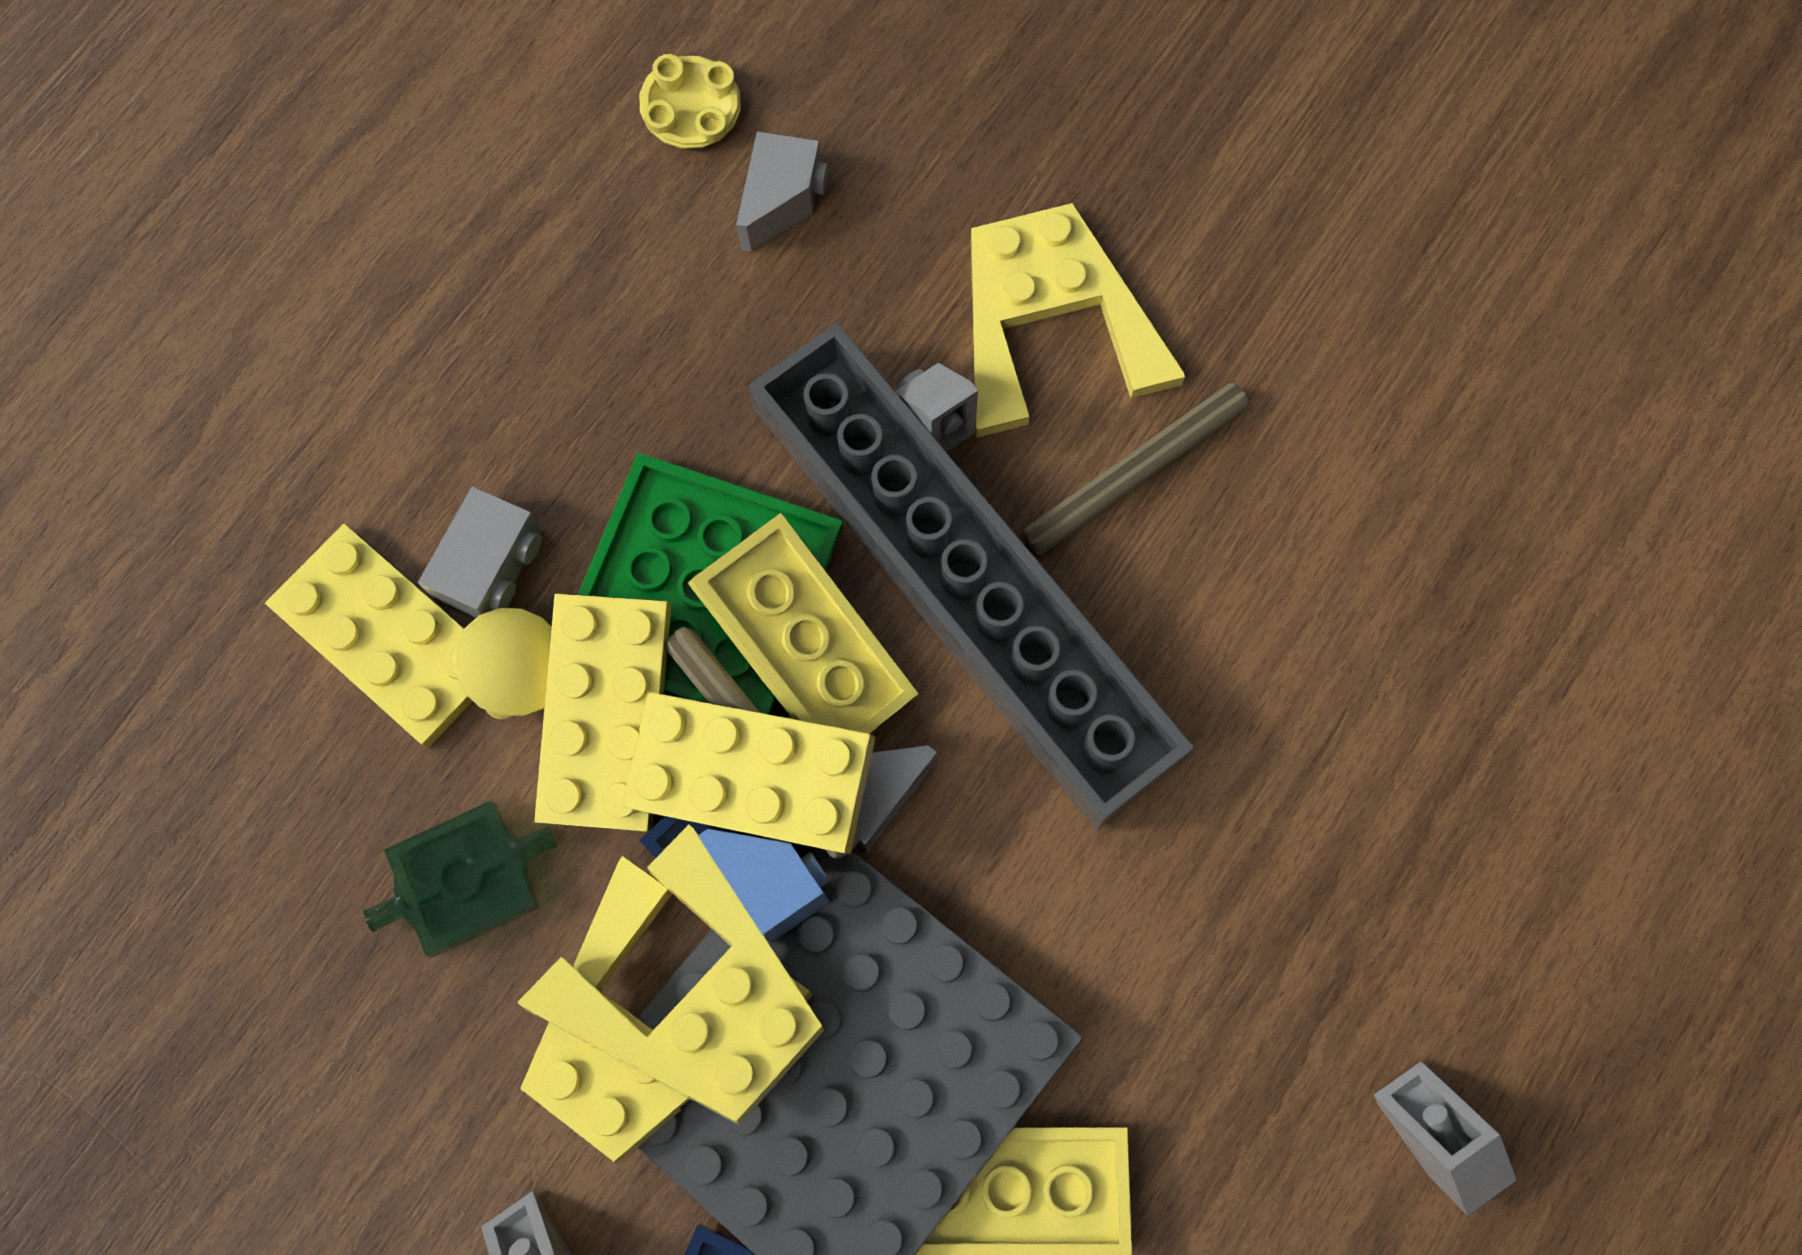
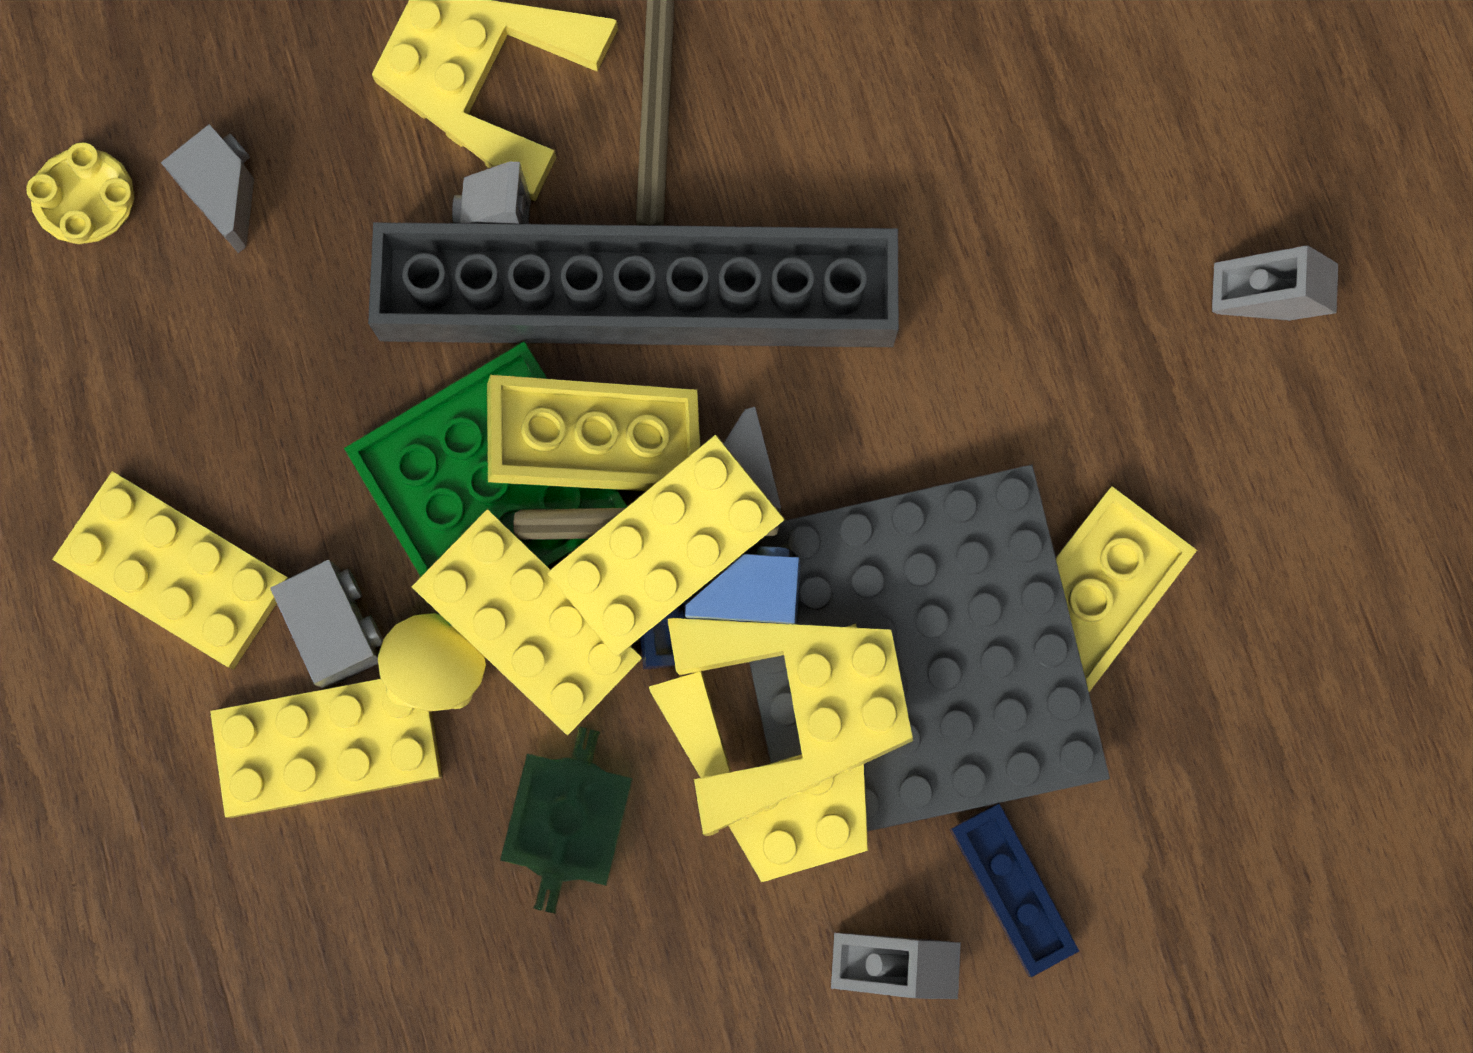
camera: 55 degrees left, 5 degrees up
none -> light yellow plate [52,471,289,670]

